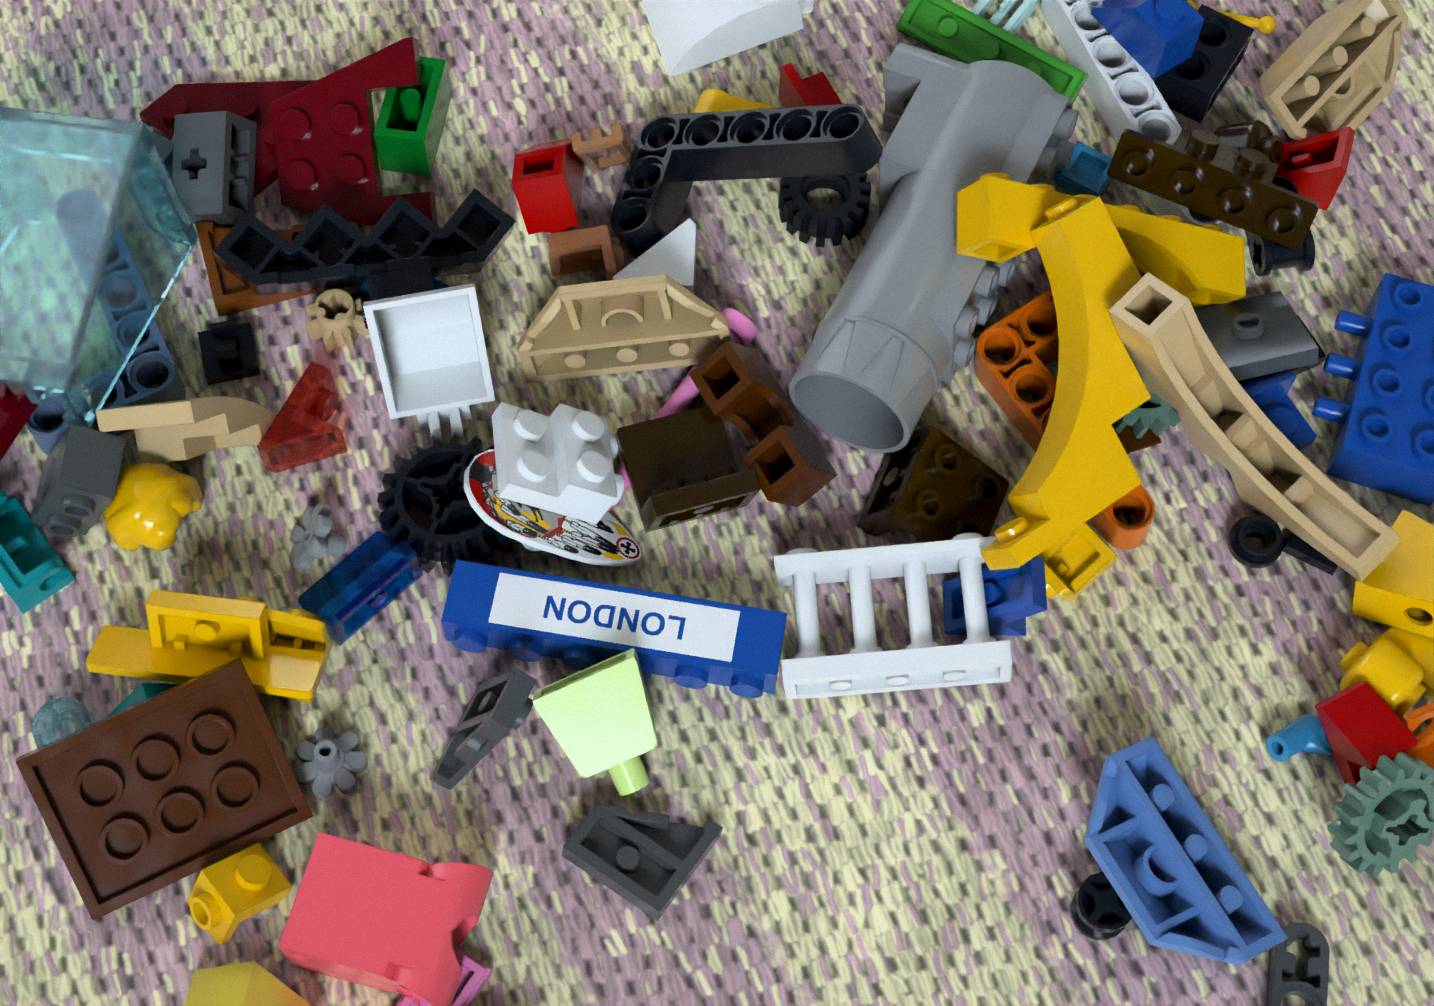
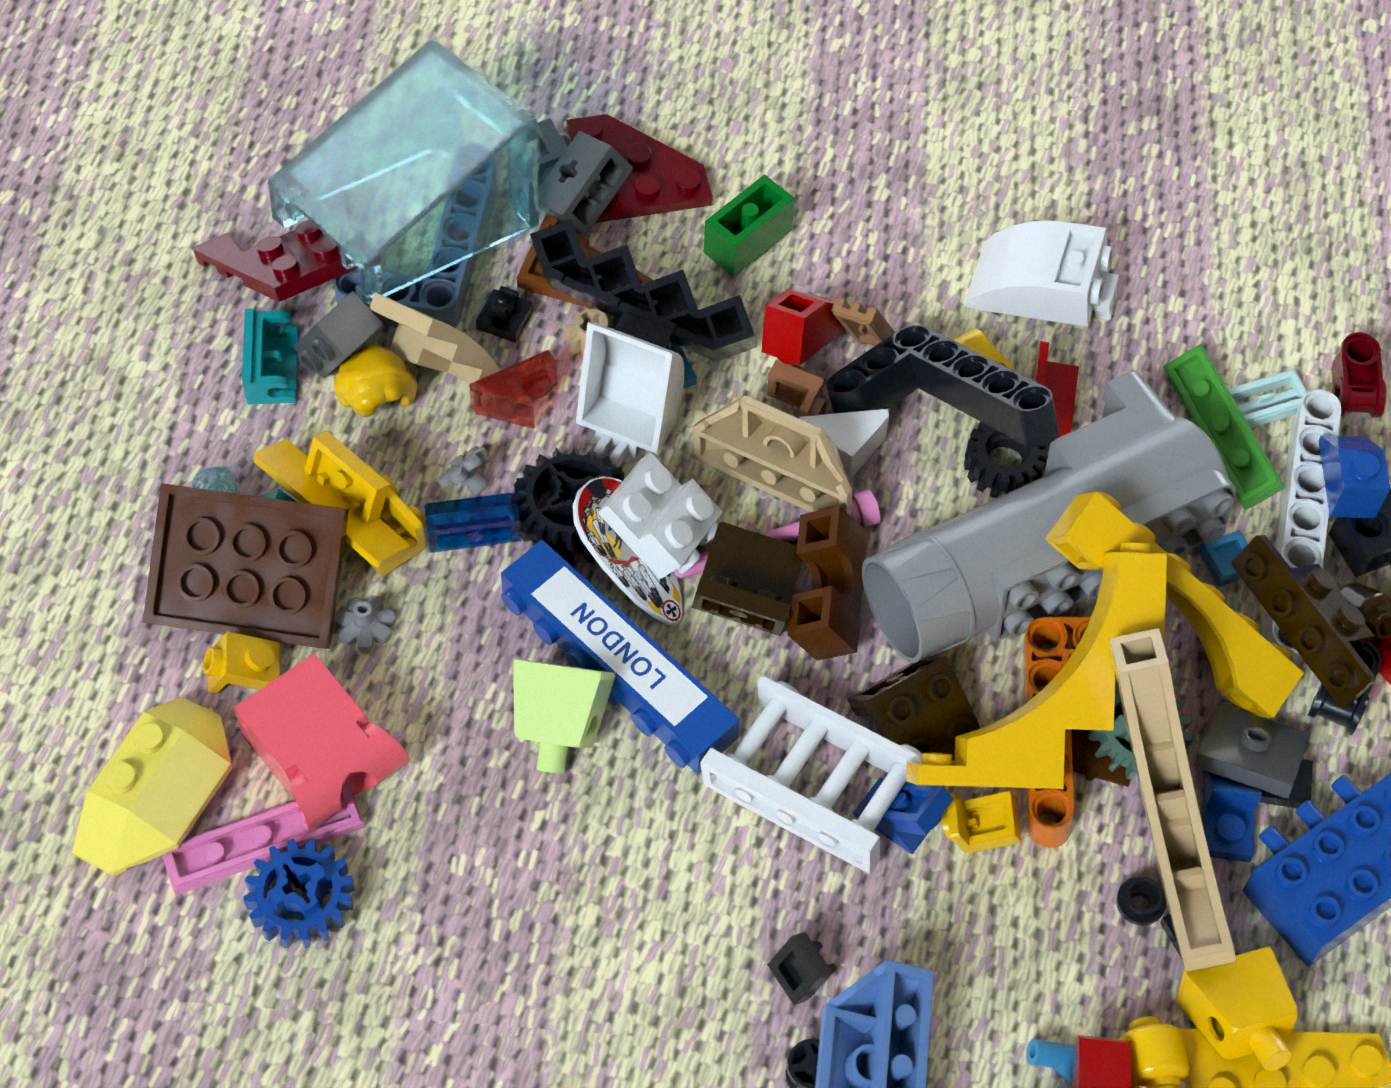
camera: 35 degrees right, 5 degrees down
dark red wing [270,37,438,226] -> none
dark grey wing [429,668,537,790] -> none
dark grey wing [562,803,723,921] -> none
none -> black tile [767,932,837,1006]

